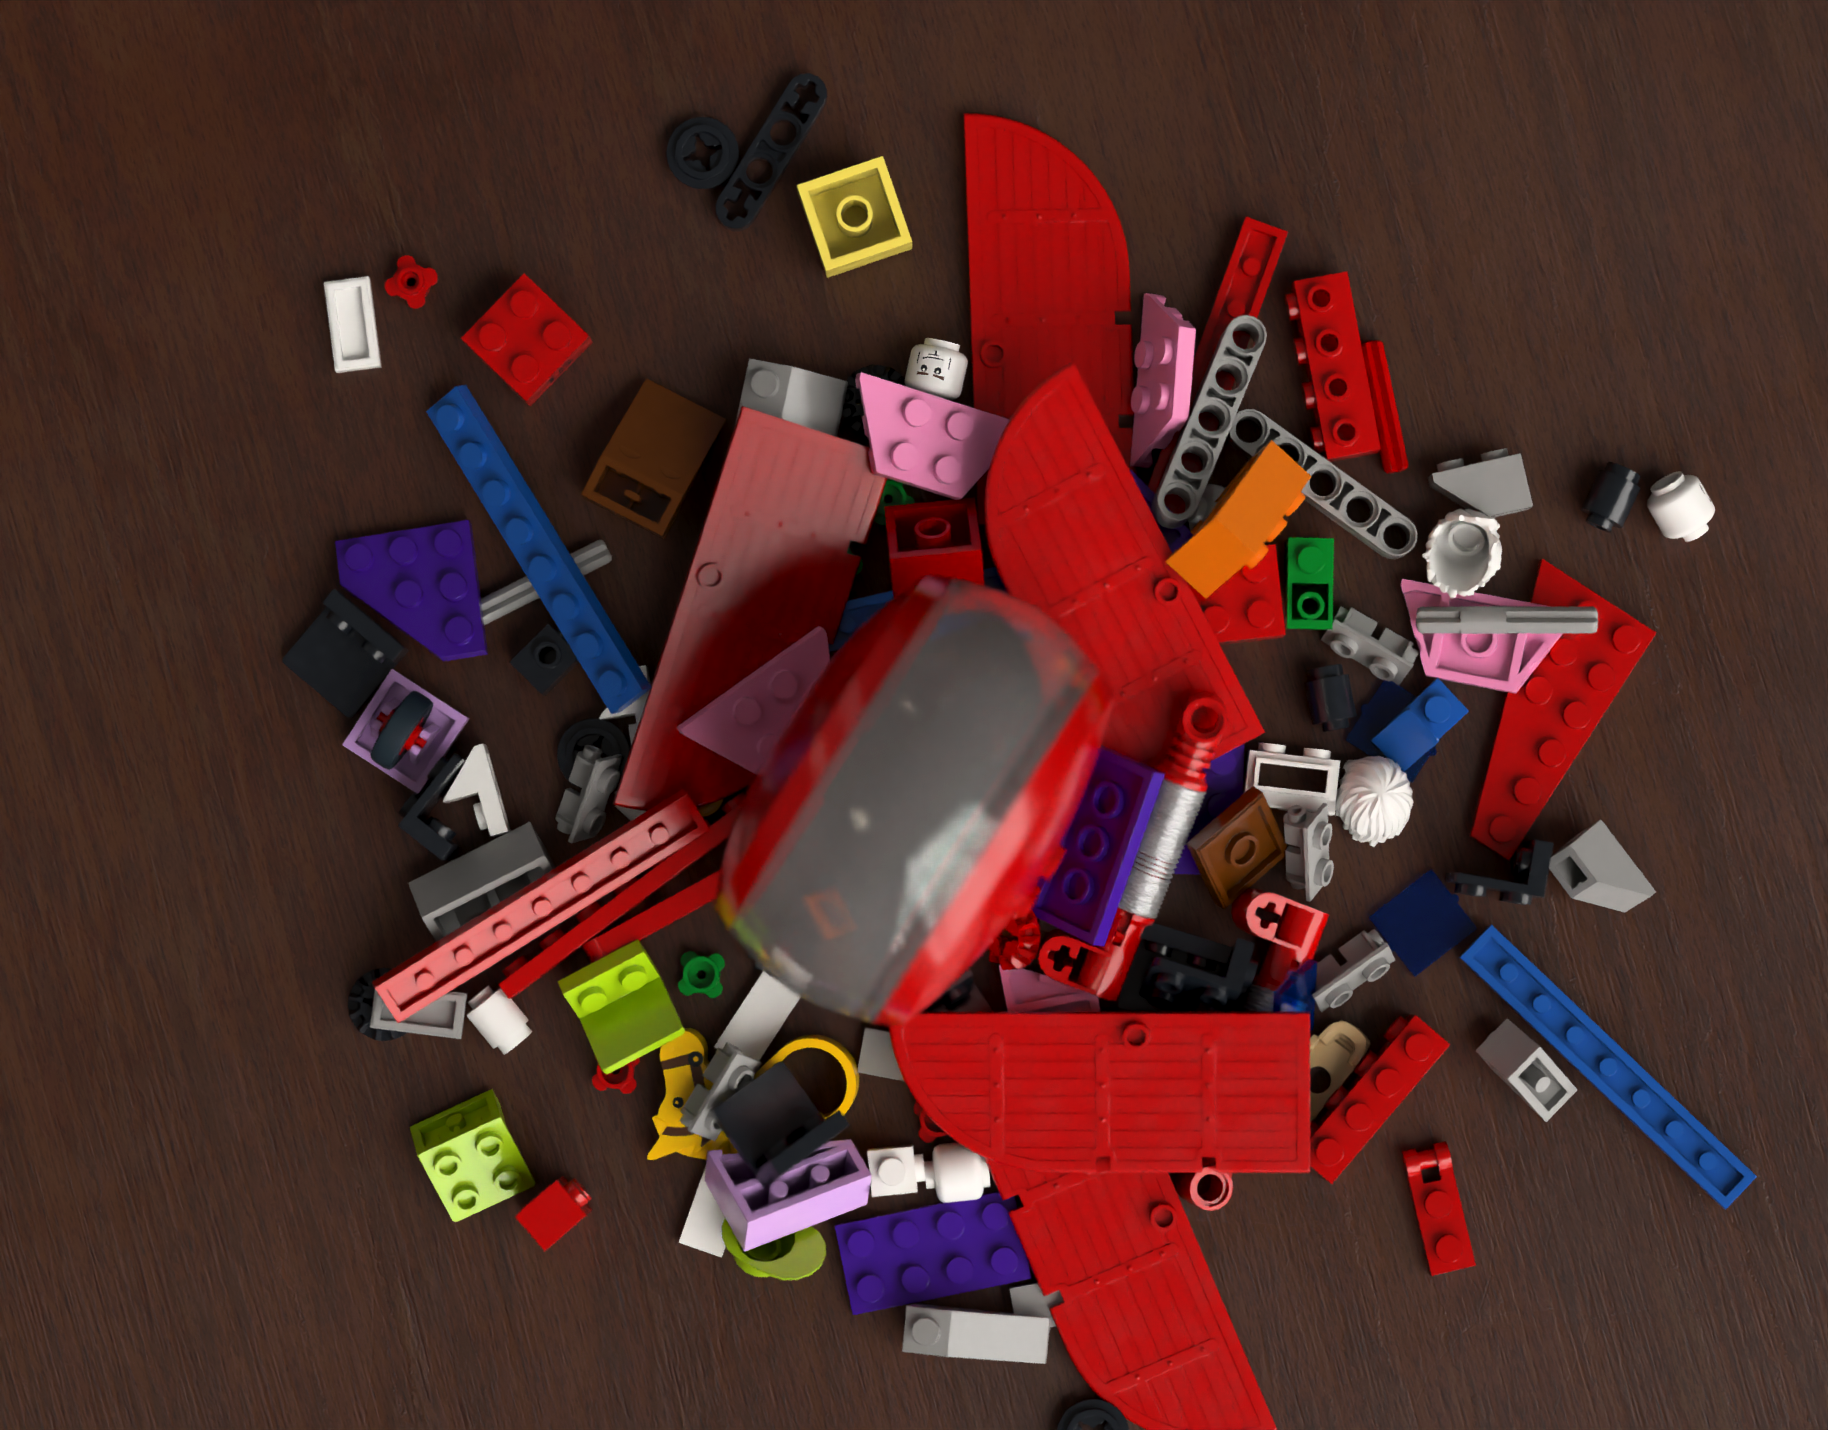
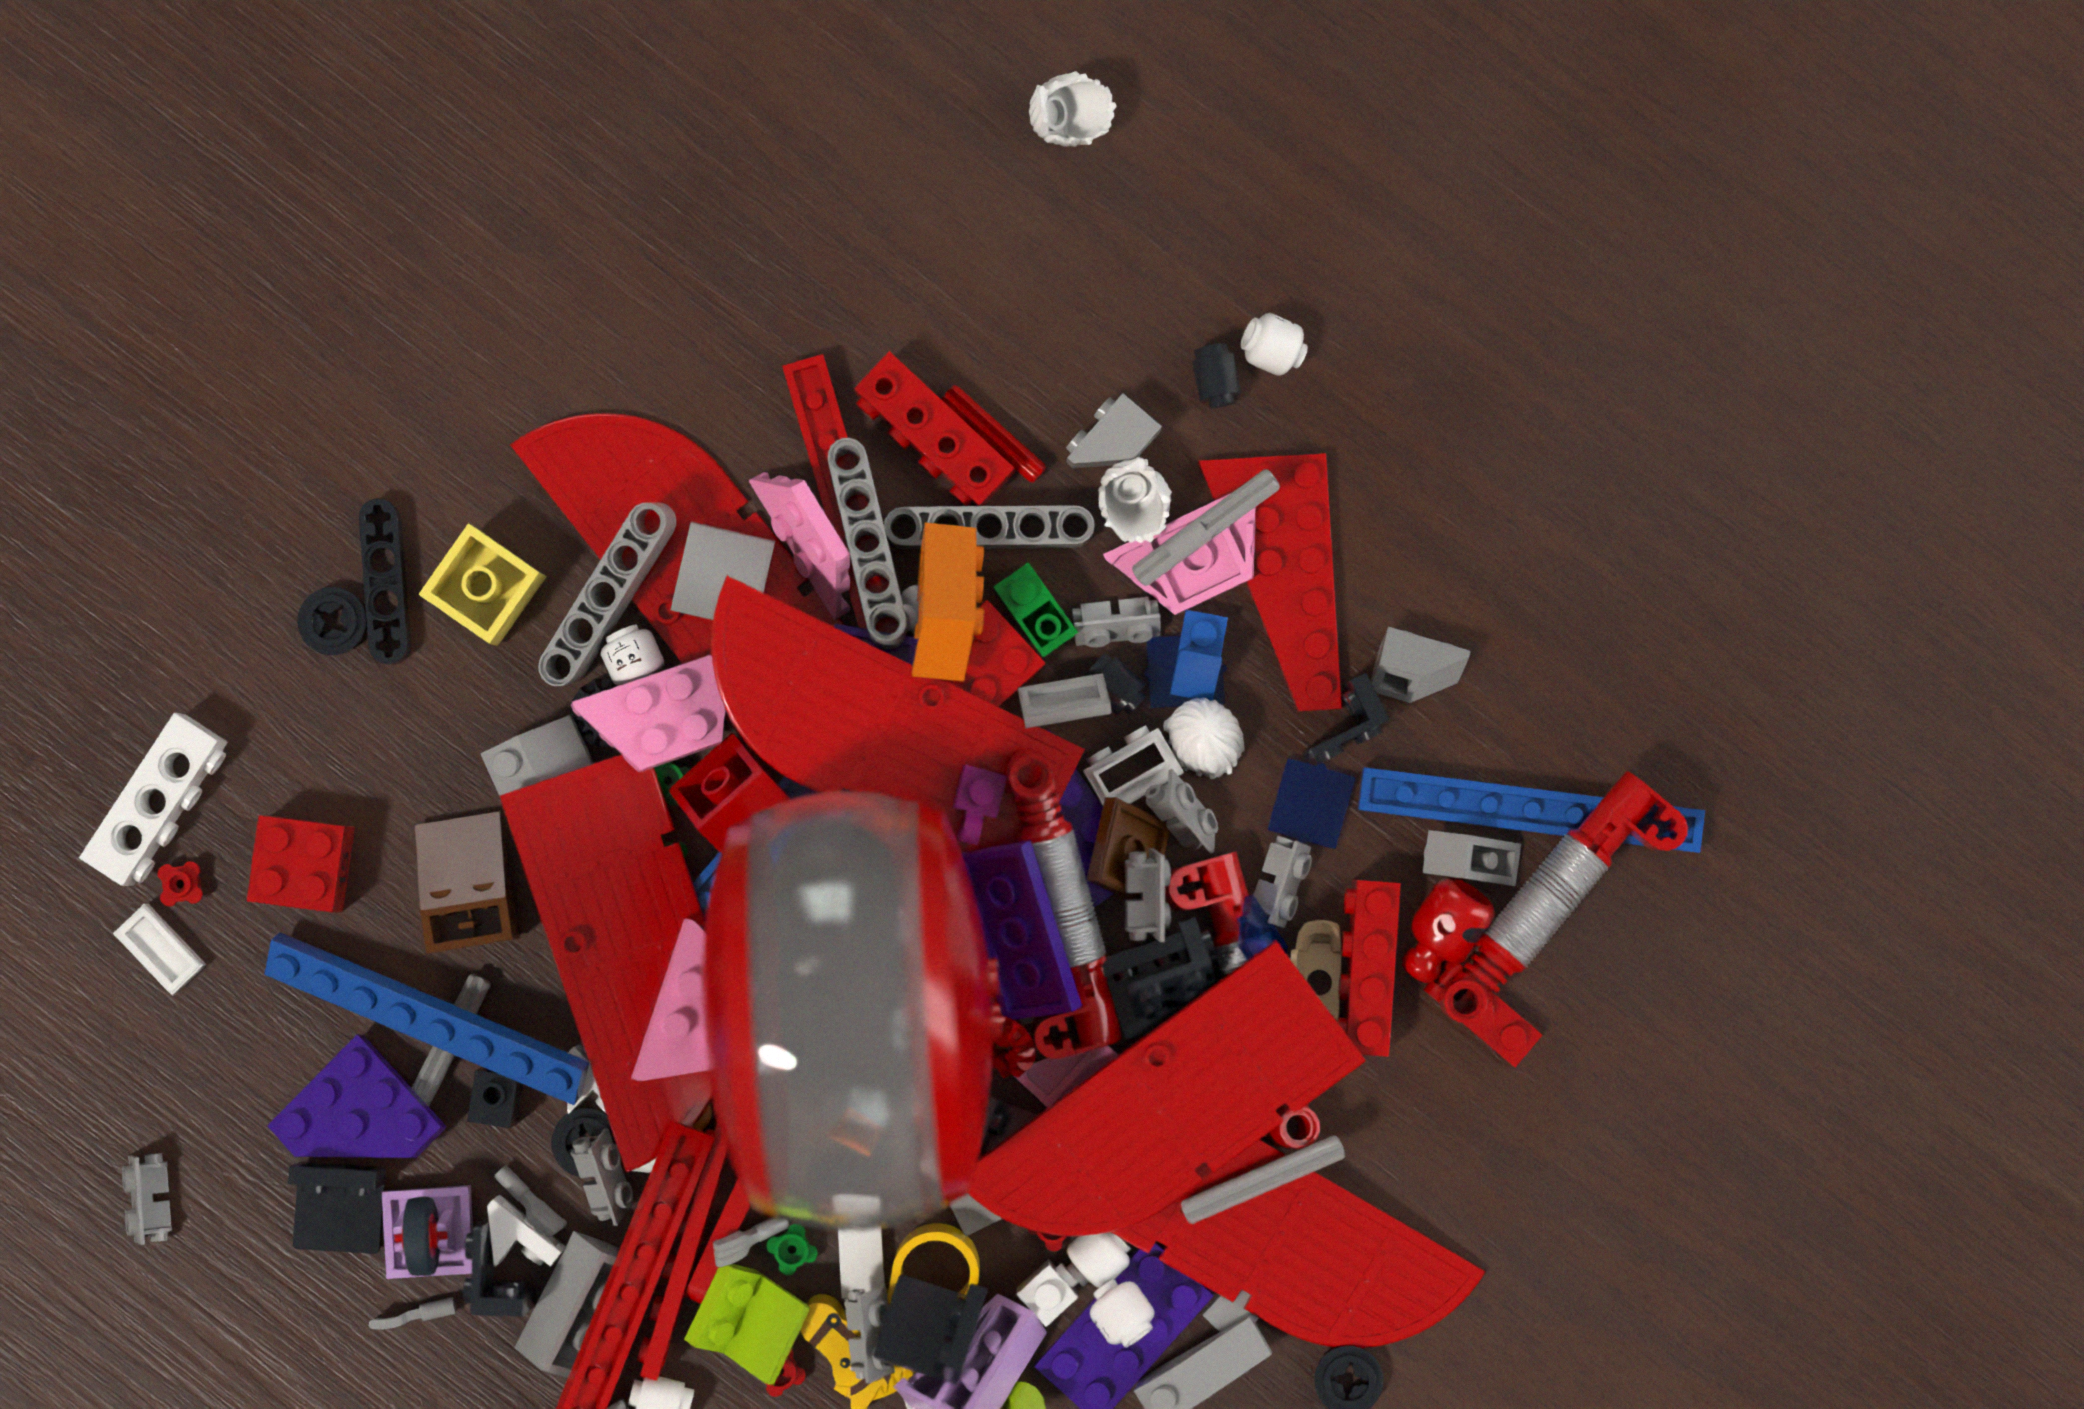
camera: 40 degrees left, 0 degrees up
none -> white brick [79,713,228,886]
none -> light grey hinge [122,1153,172,1245]
none -> light grey piece [369,1297,457,1329]
none -> light grey piece [494,1165,567,1237]
none -> light grey beam [538,502,676,686]
none -> light grey slope [671,521,775,620]
none -> light grey piece [713,1213,788,1267]
none -> magenta plate [952,764,1007,845]
none -> light grey tile [1018,673,1111,728]
none -> white hair [1029,71,1117,147]
none -> white head [1090,1279,1154,1347]
none -> light grey hinge [1125,848,1171,942]
none -> light grey axle [1181,1136,1345,1224]
none -> red piece [1402,877,1495,983]
none -> piece [1439,771,1688,1024]

